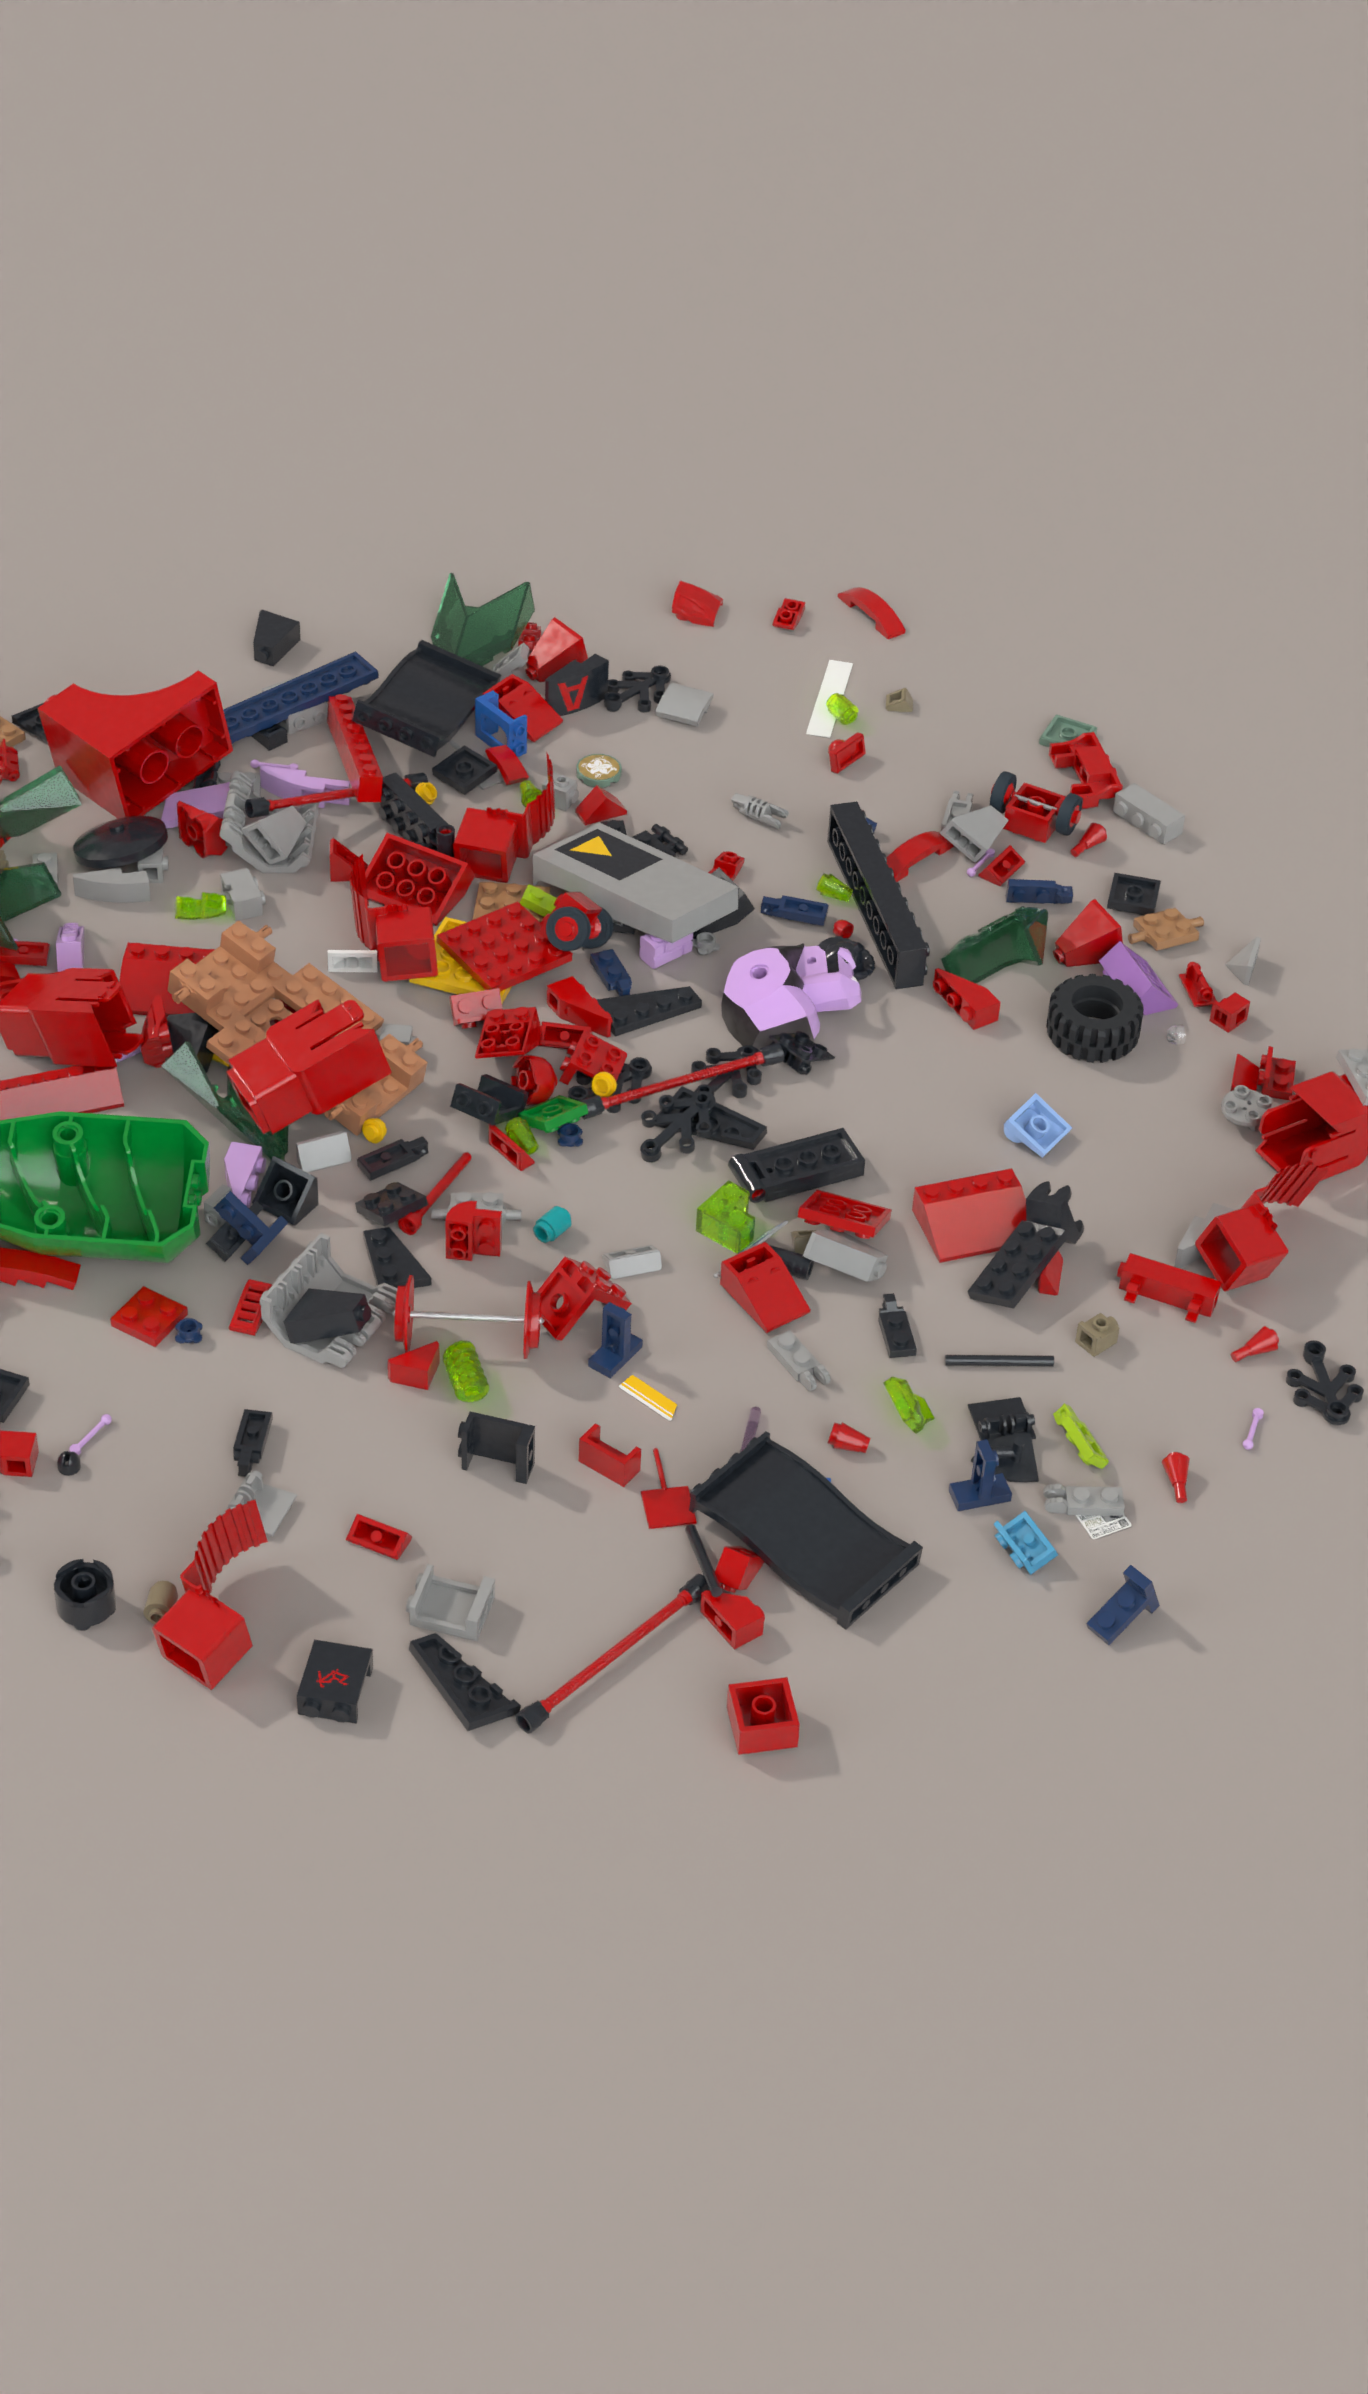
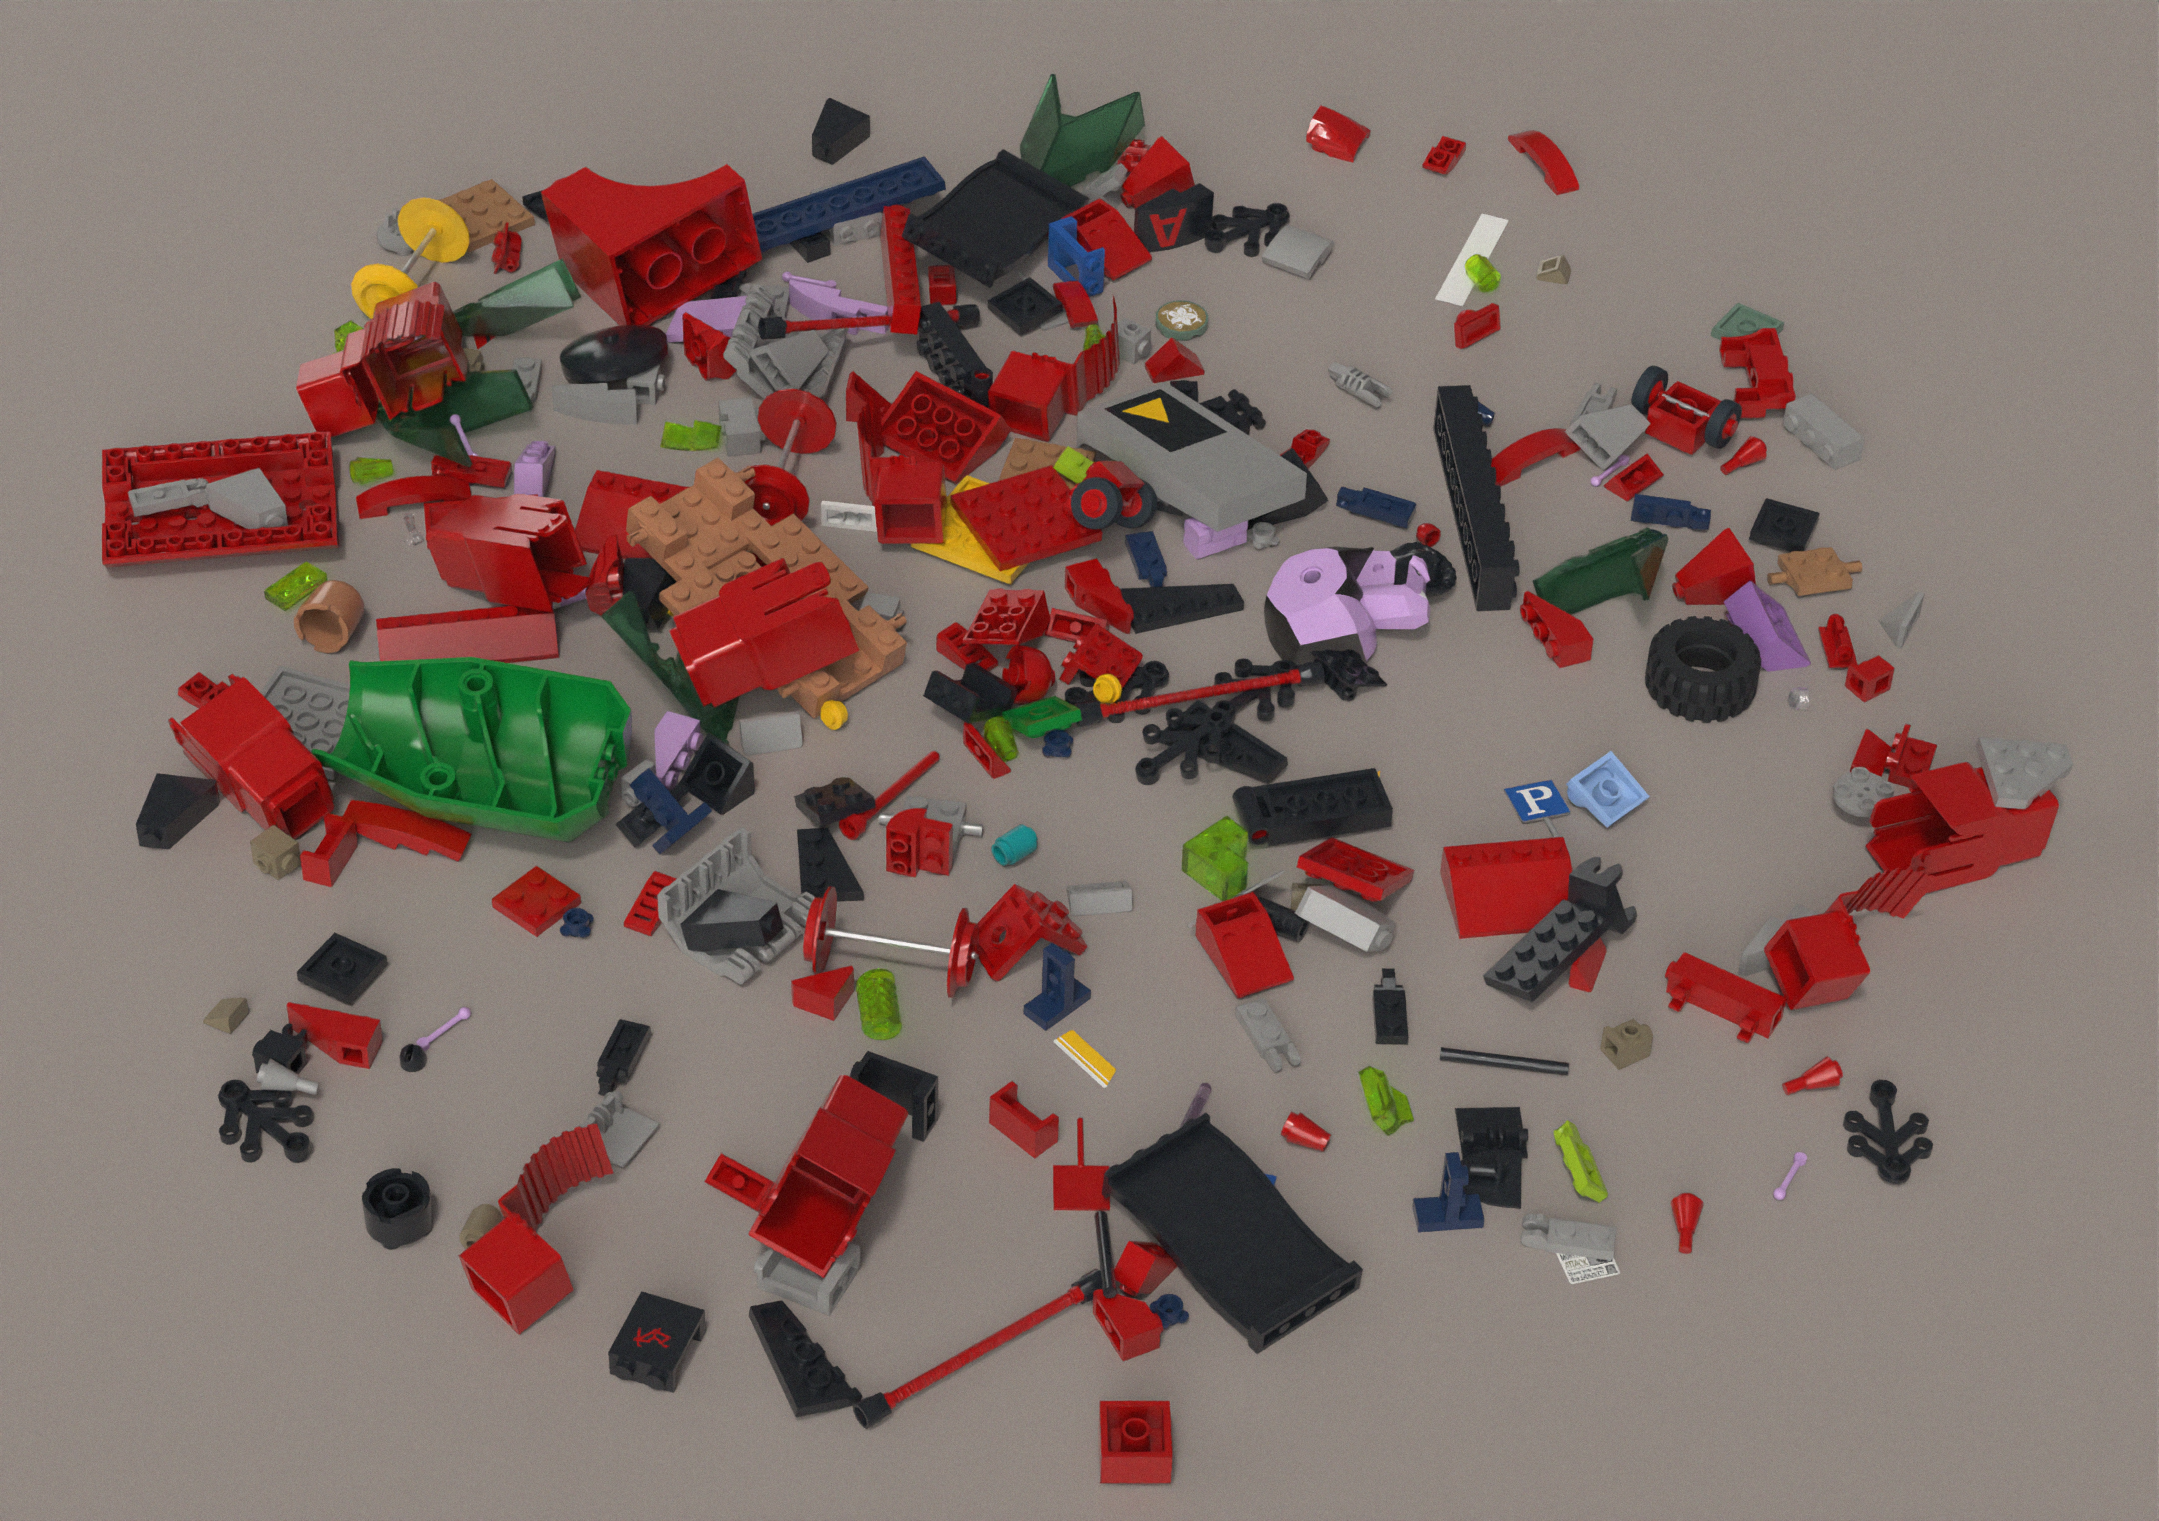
camera: 10 degrees right, 0 degrees up
black hinge [357,1136,429,1181] -> none
yellow plate [415,782,437,805] -> none
bracket [449,988,503,1029] -> none
clear neon green cone [816,873,853,902] -> none
dark azure bracket [993,1511,1058,1575] -> none
dark blue bracket [1086,1565,1160,1645] -> none
none -> red axle [744,389,837,526]
none -> red piece [748,1075,908,1278]
none -> red slope [928,265,957,305]
none -> red slope [936,622,998,671]
none -> dark blue plate [1150,1294,1189,1328]
none -> blue piece [1504,780,1571,855]

